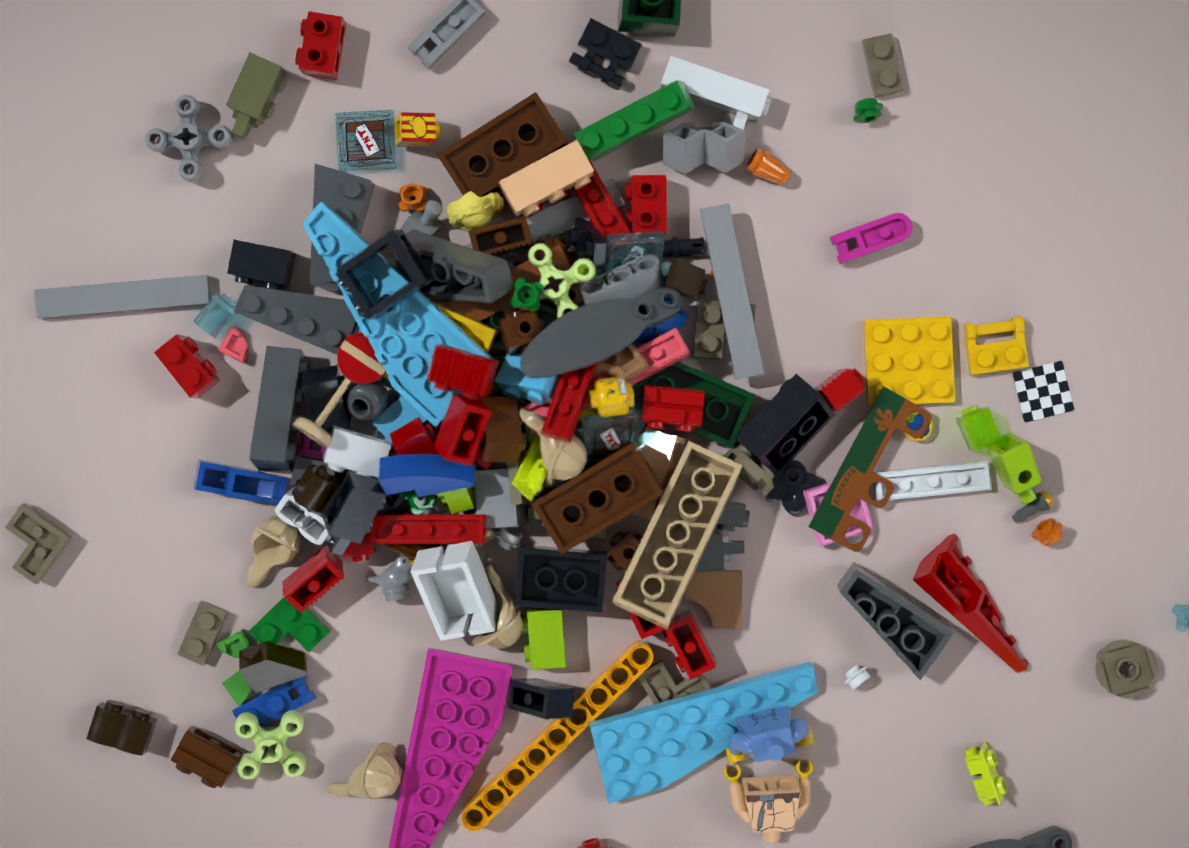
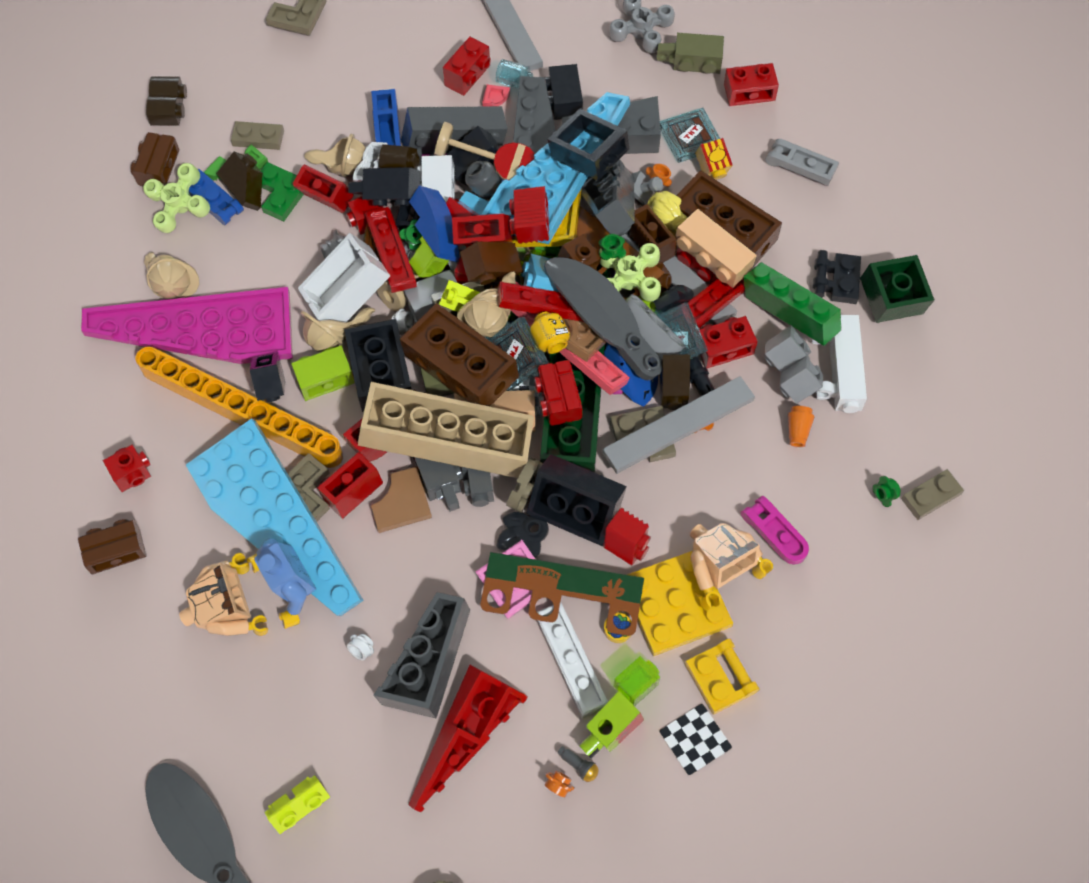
camera: 75 degrees right, 25 degrees down
none -> light nougat torso [690,523,773,611]

